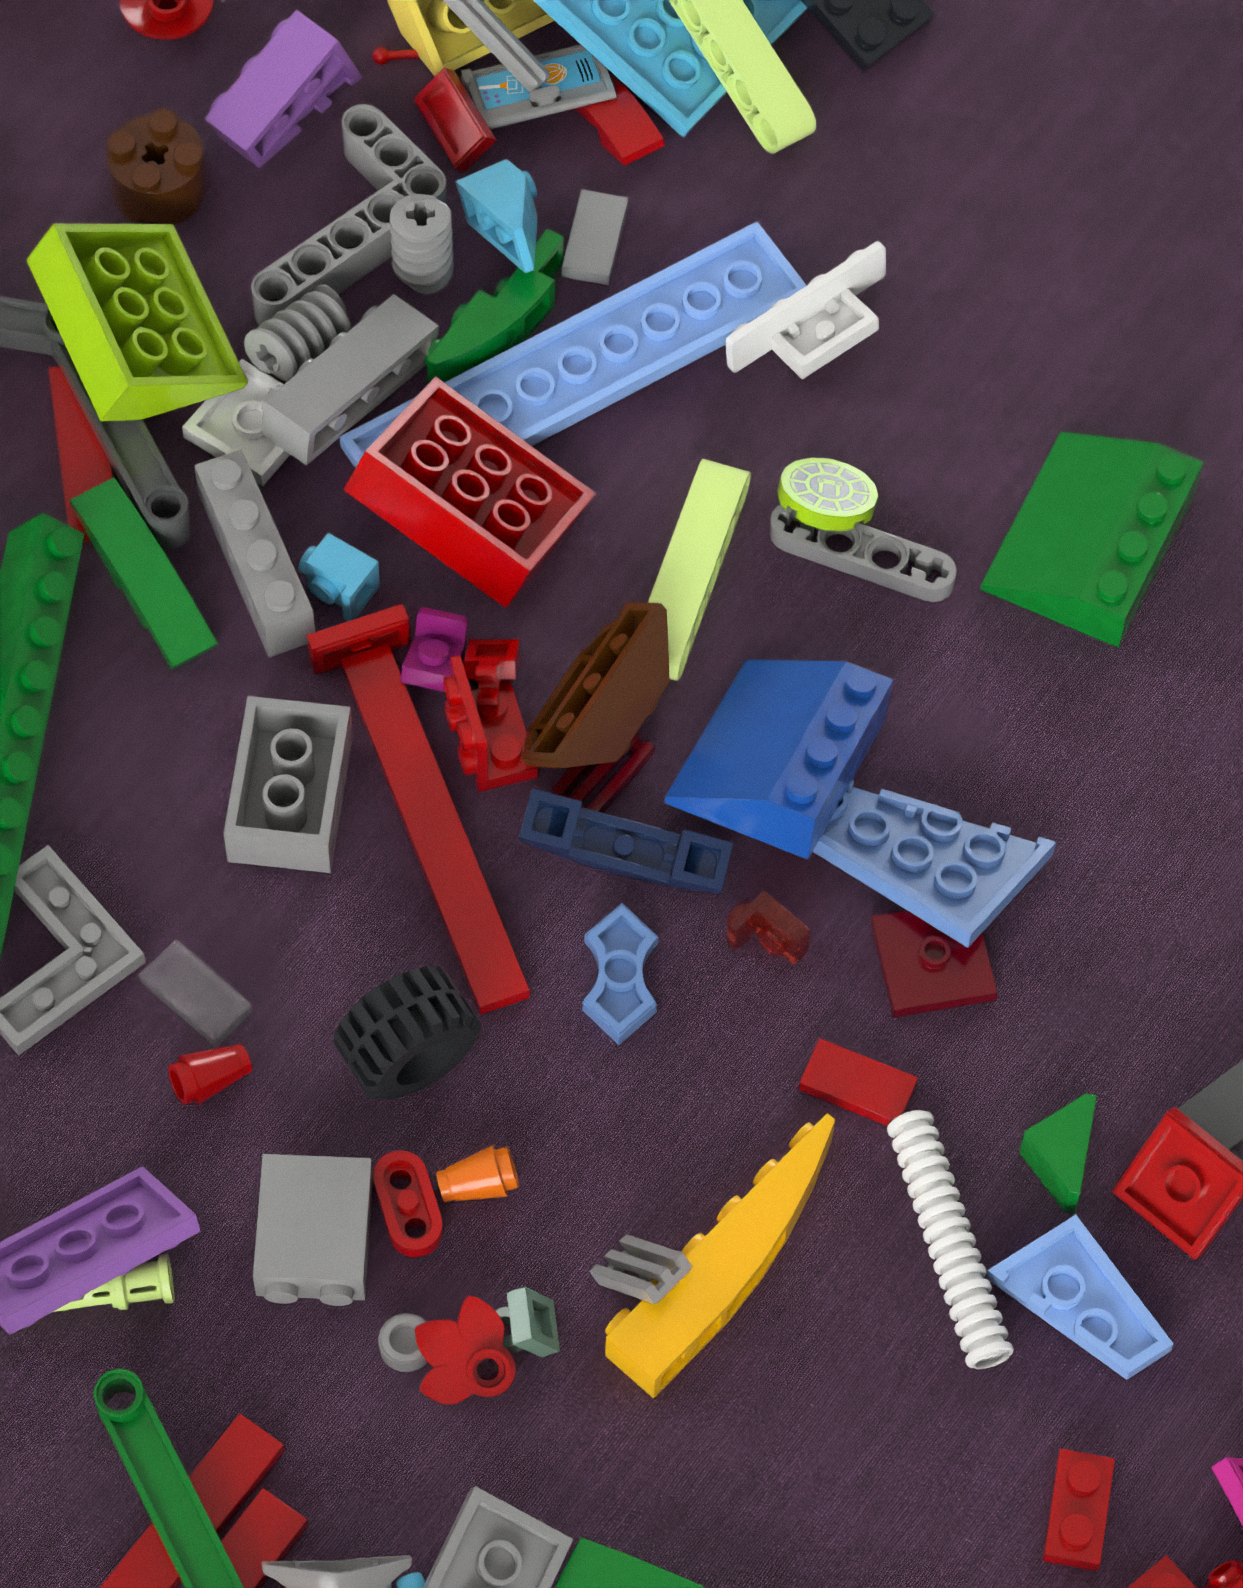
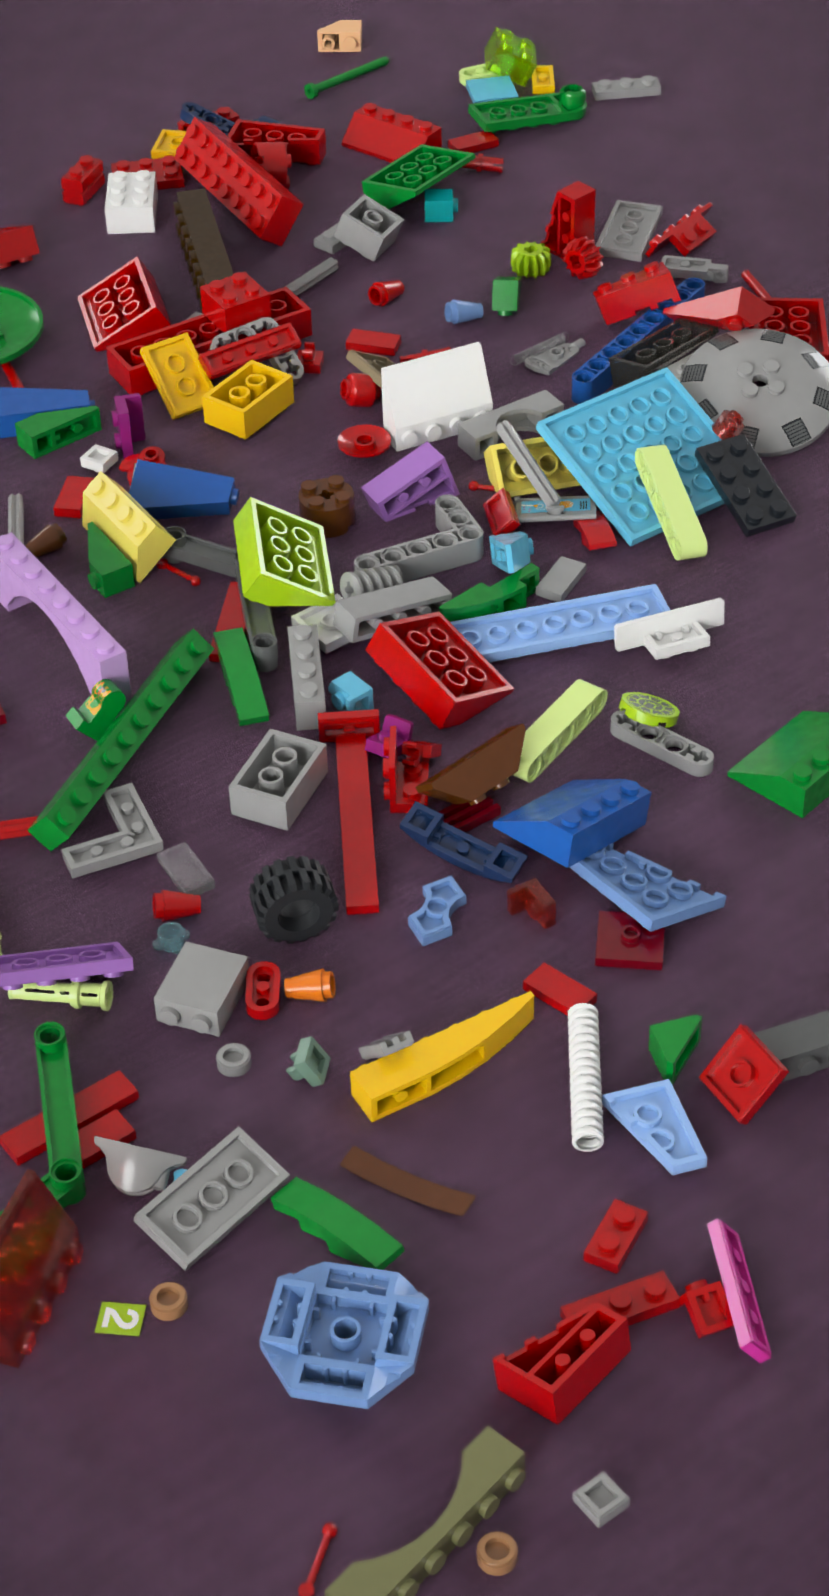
camera: 20 degrees right, 20 degrees down
light grey piece [390,194,454,295] -> none
red plate [414,1295,516,1405] -> none
none -> clear light blue plate [152,922,190,954]
none -> reddish brown sticker [340,1146,476,1216]

